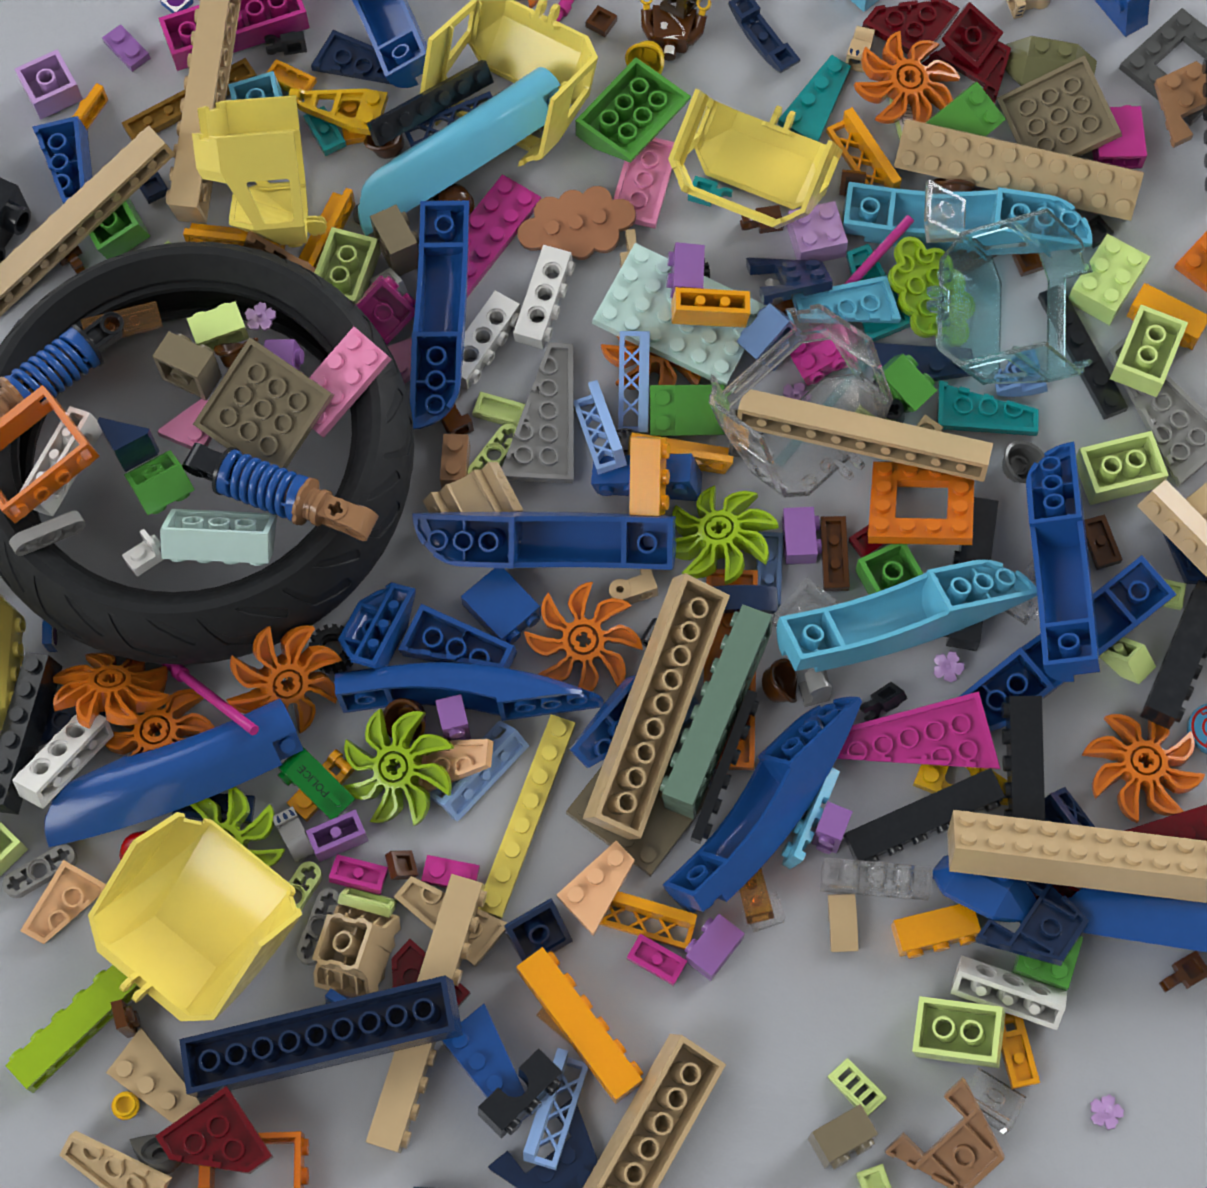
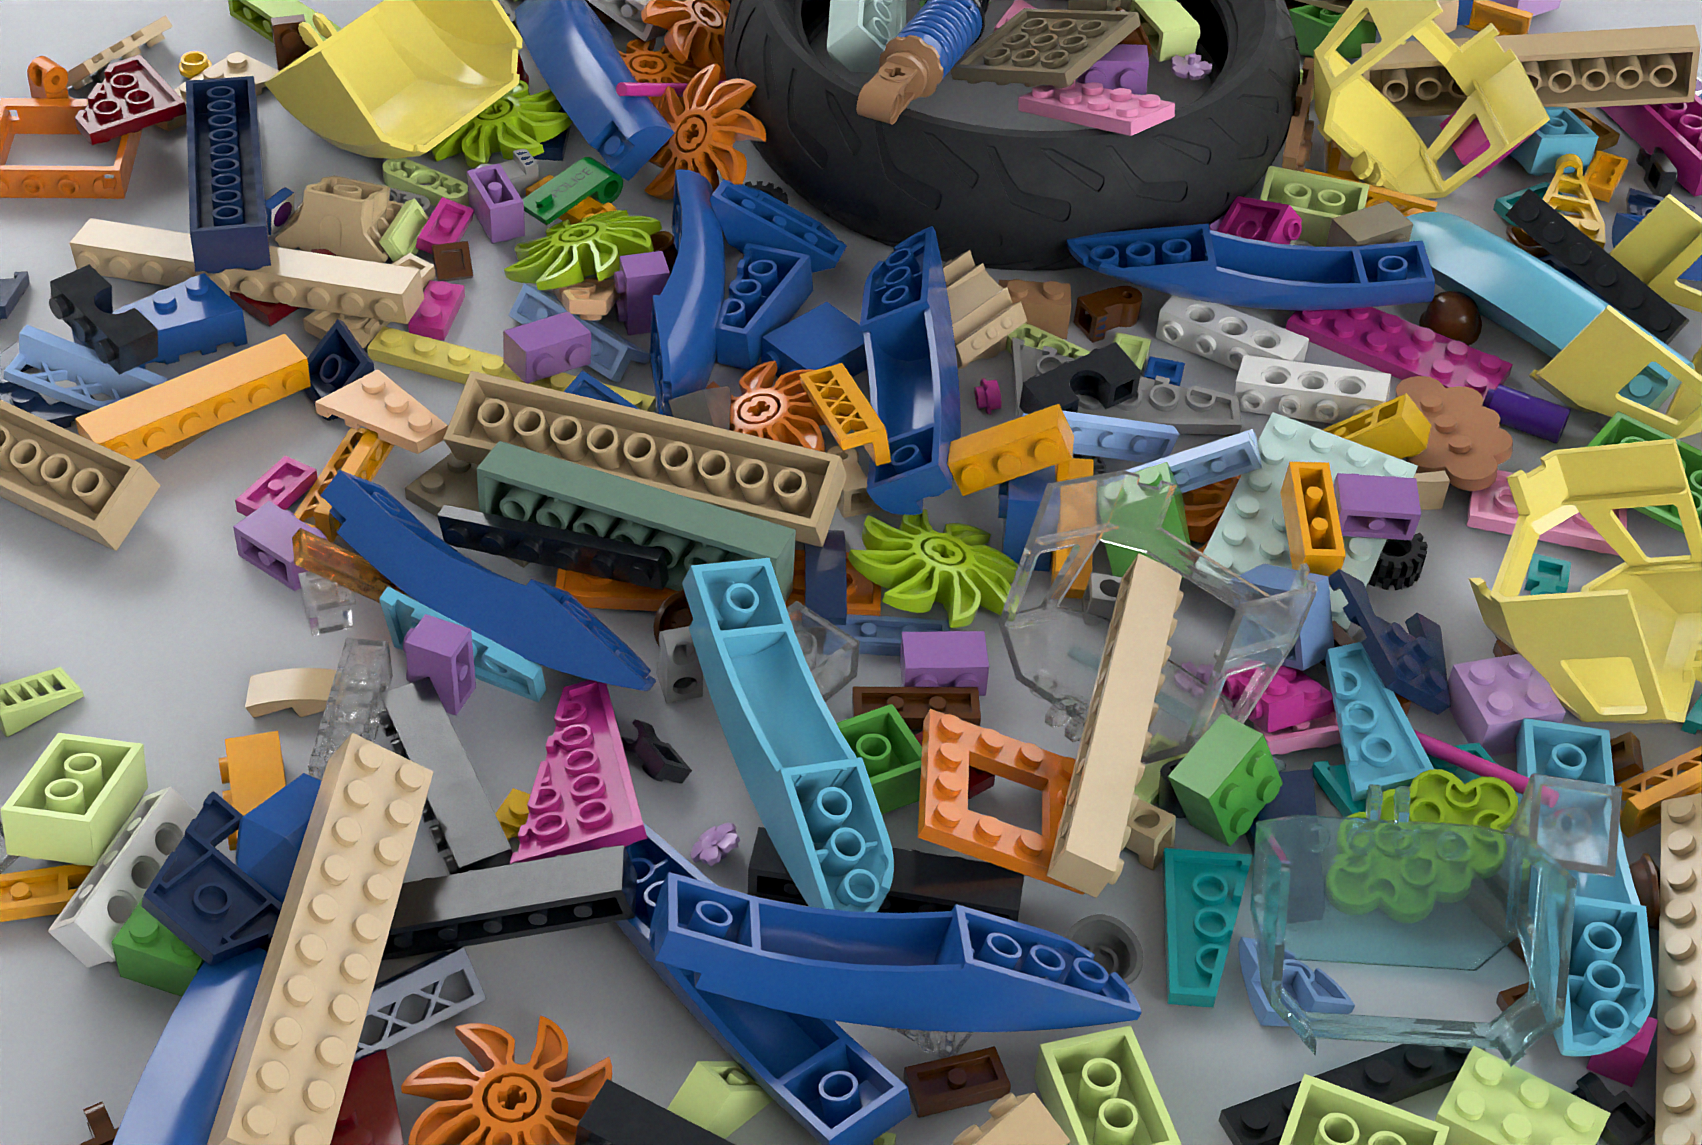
camera: 85 degrees right, 25 degrees down
none -> medium lavender brick [503,311,591,384]
none -> dark grey slope [668,386,731,430]
none -> light orange fence [799,363,891,466]
none -> dark pink plate [974,378,1002,414]
none -> black arch [1019,342,1142,414]
none -> blue tile [1144,356,1185,386]
none -> yellow slope [1322,393,1431,459]
none -> dark purple brick [1483,384,1571,444]

